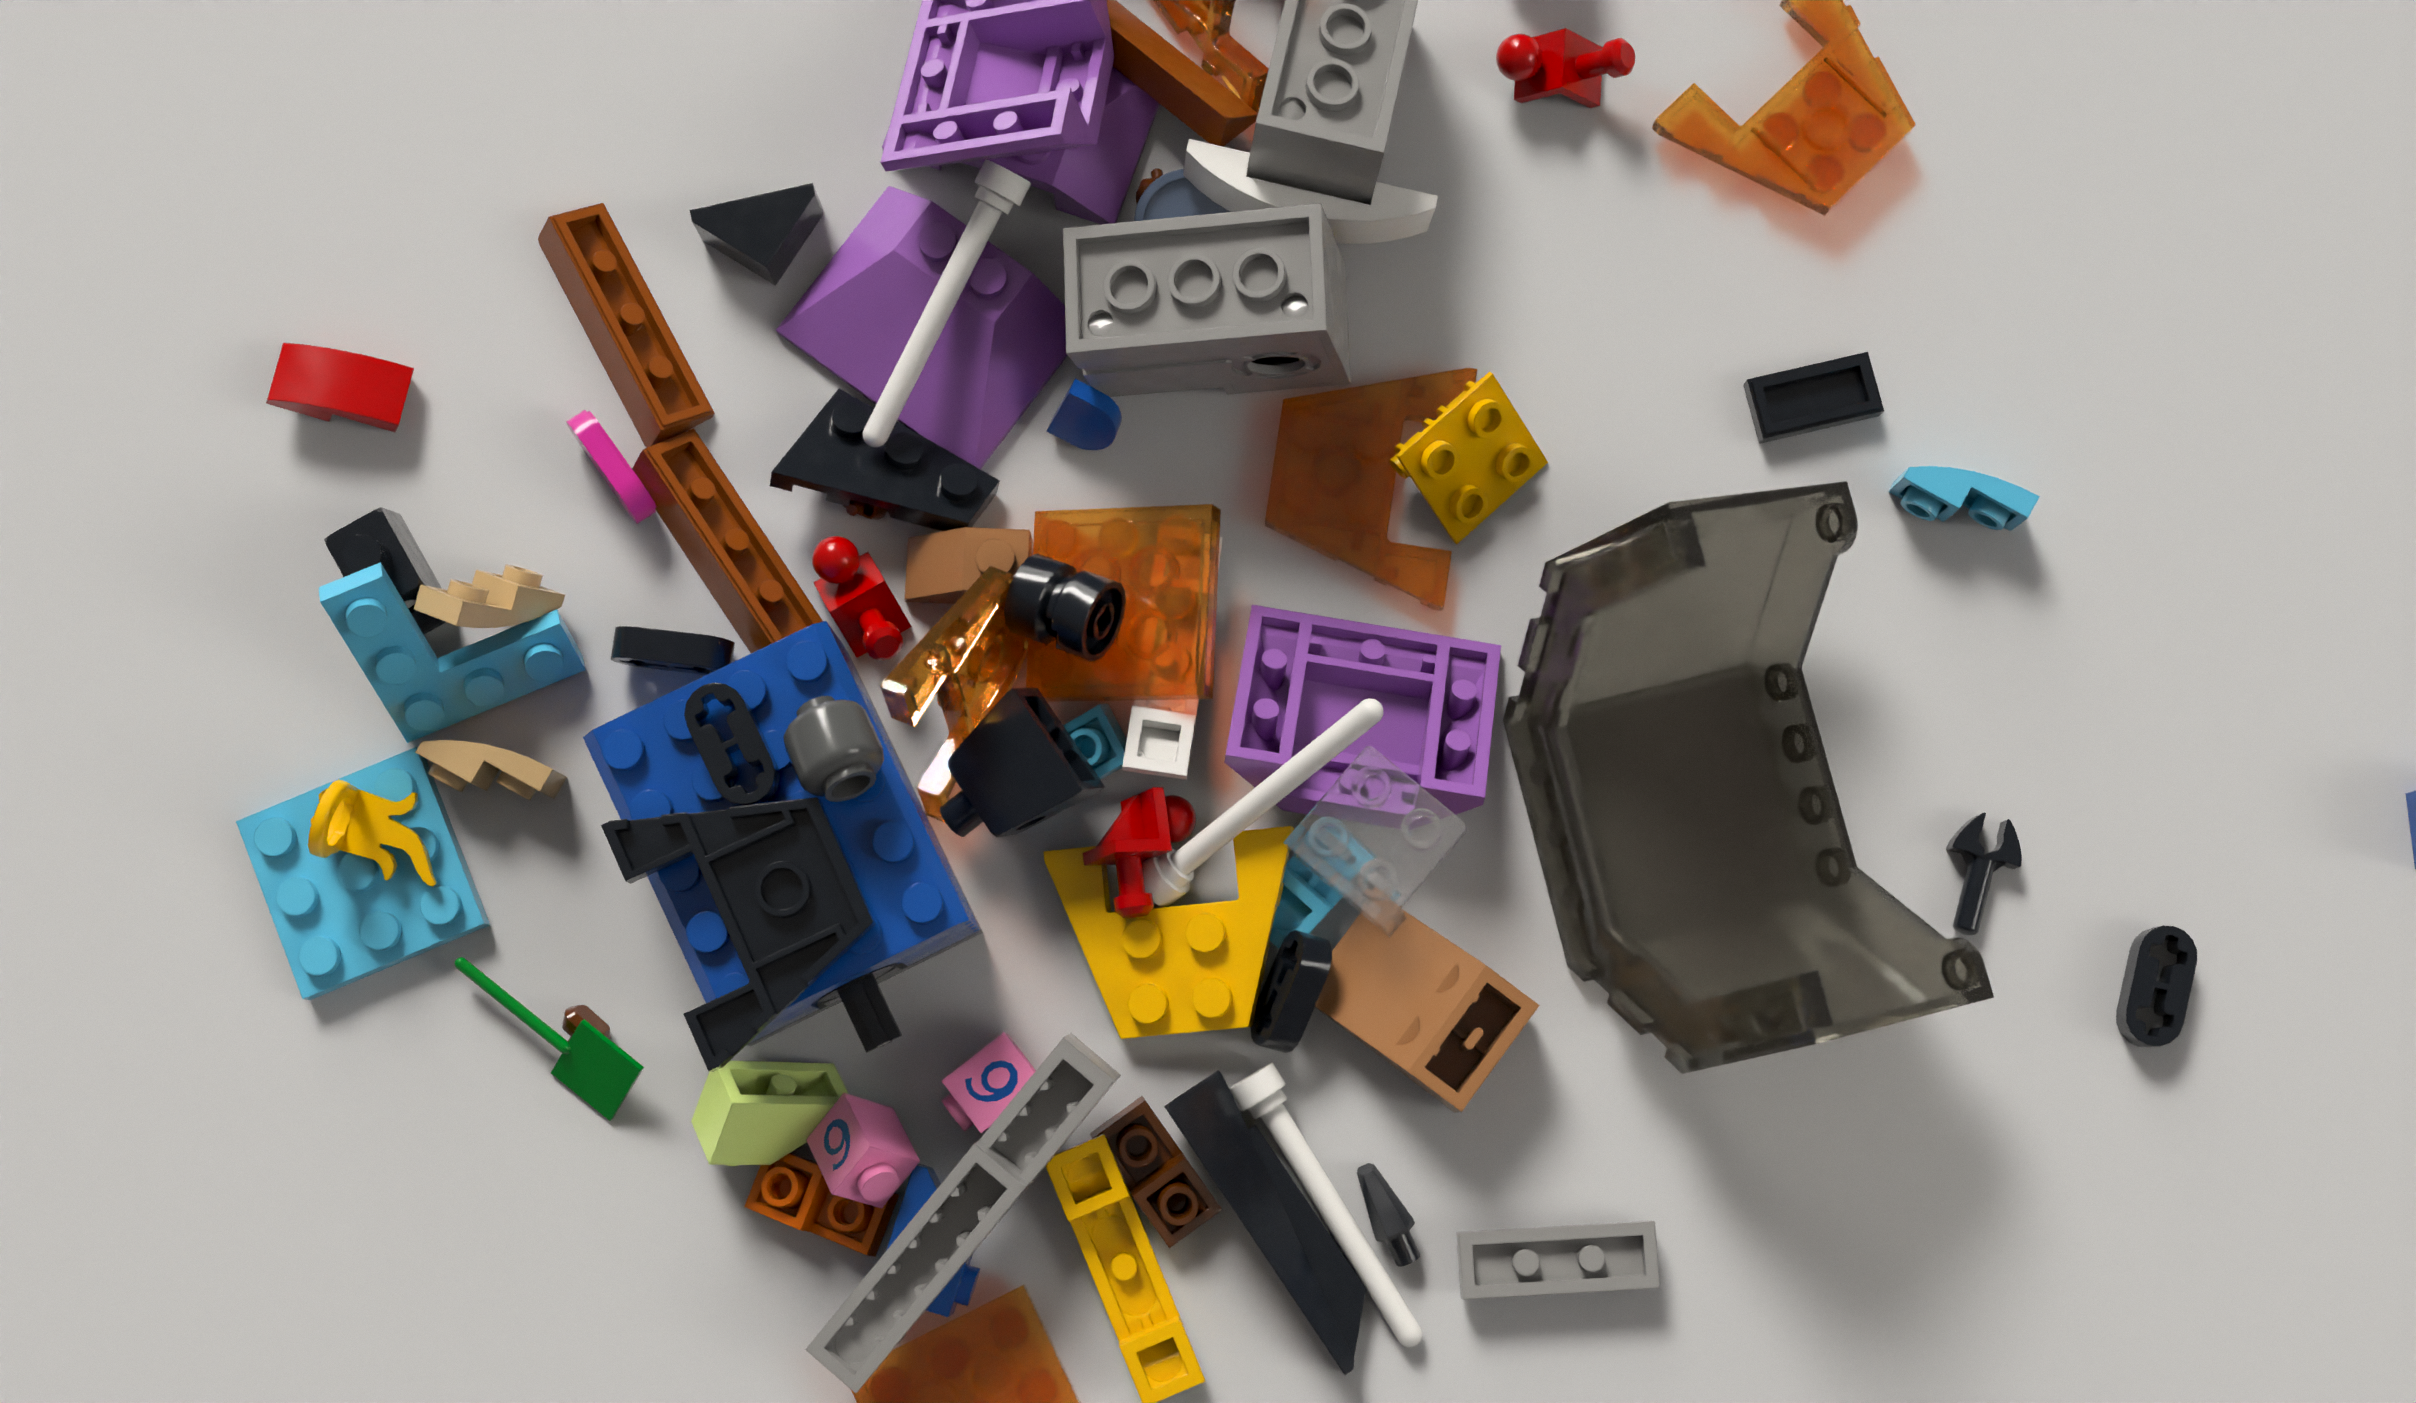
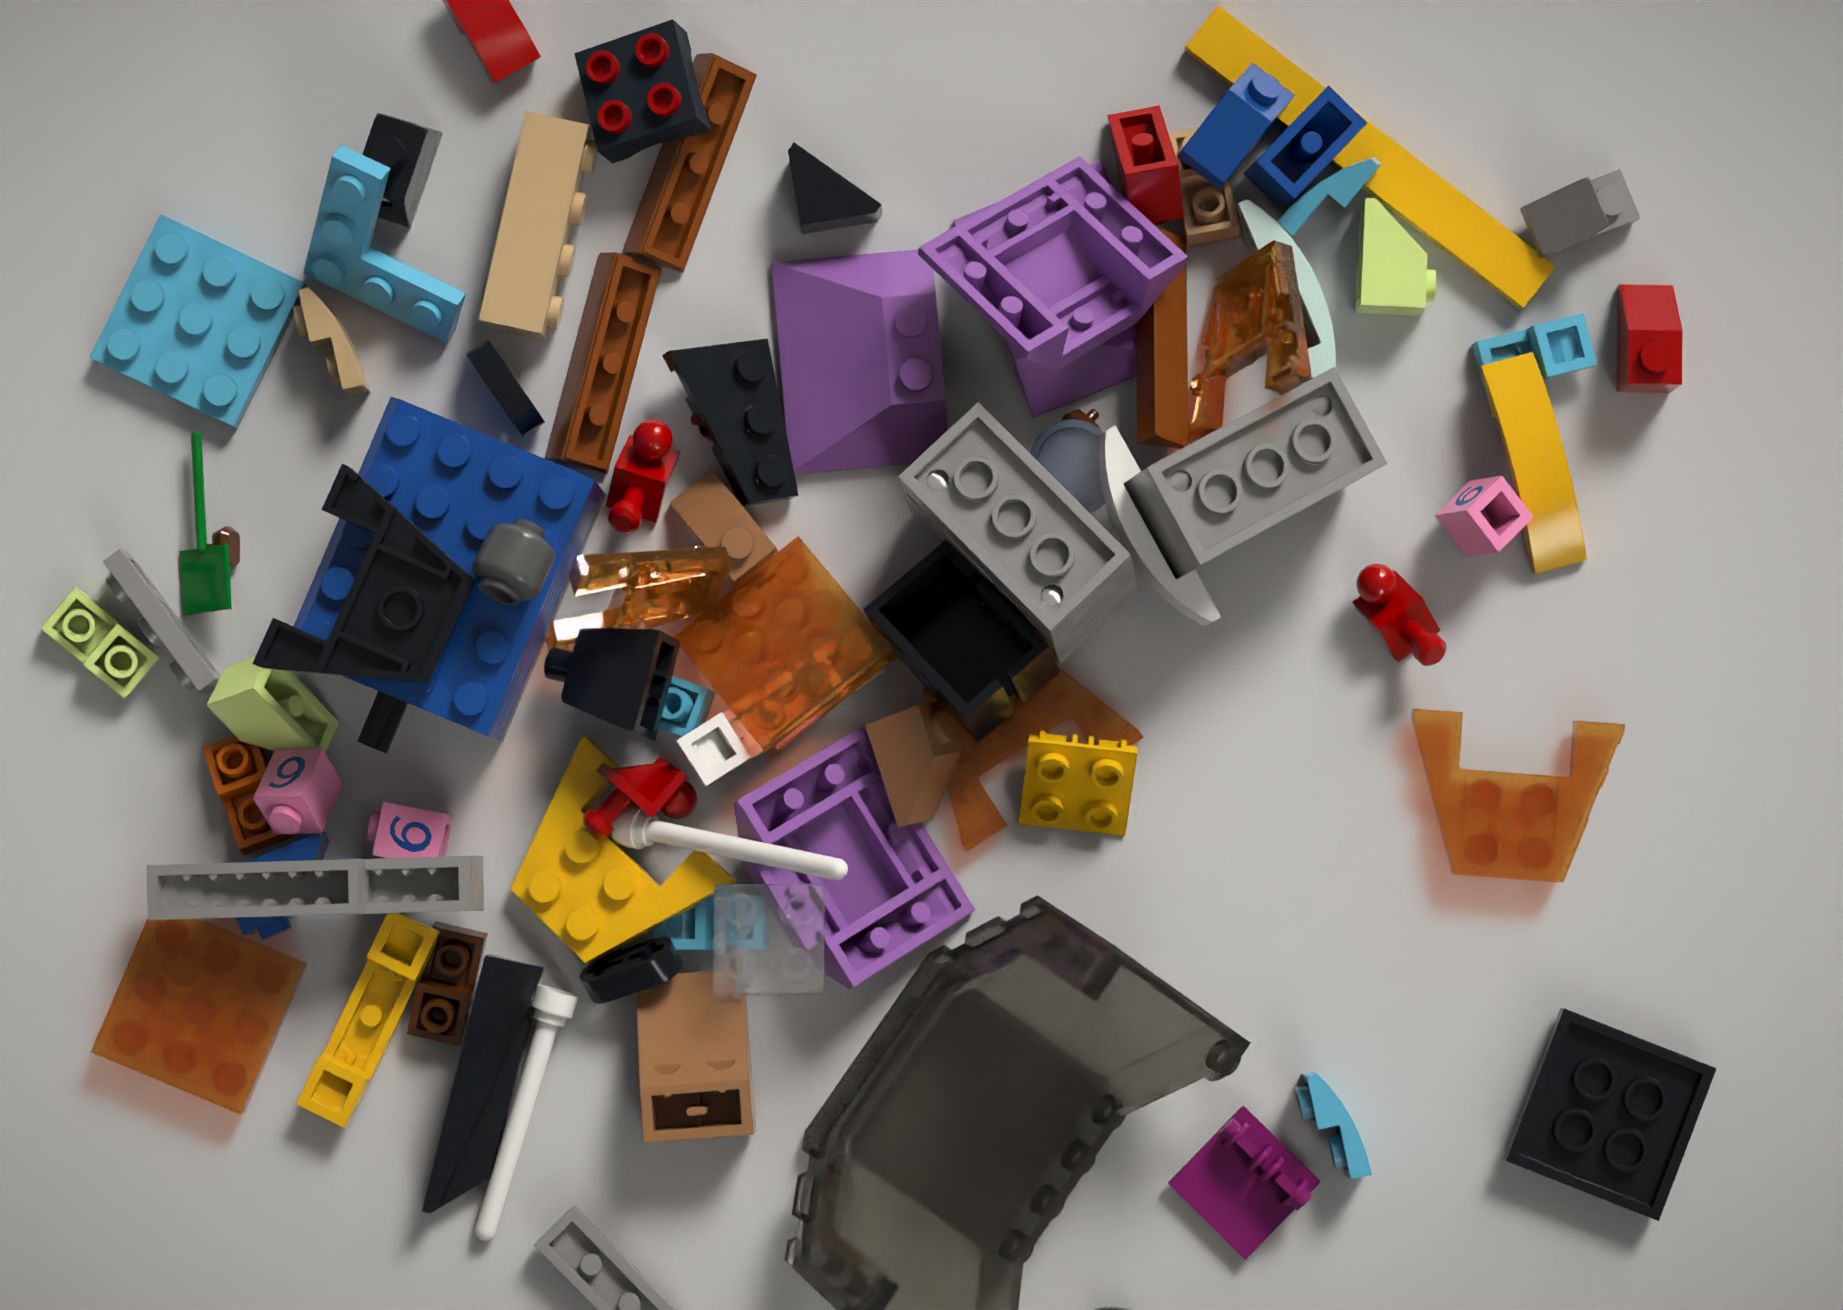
camera: 50 degrees right, 5 degrees up
yellow piece [308,779,437,887] -> none
tan slope [414,564,565,628] -> none
dark pink tile [566,410,657,524] -> none
black beam [684,683,780,806] -> none
white piece [863,159,1031,447] -> none
black wheel [1004,554,1126,662] -> none
blue tile [1046,379,1122,451] -> none
black bar [1357,1163,1420,1267] -> none
black tile [1743,352,1884,444] -> none
none -> yellowish green slope [40,586,160,699]
none -> light grey plate [103,549,221,694]
none -> tan brick [478,111,598,341]
none -> black brick [574,19,711,164]
none -> black piece [863,540,1060,742]
none -> medium nougat slope [865,701,961,828]
none -> magenta hinge [1168,1105,1321,1260]
none -> black plate [1503,1008,1717,1221]

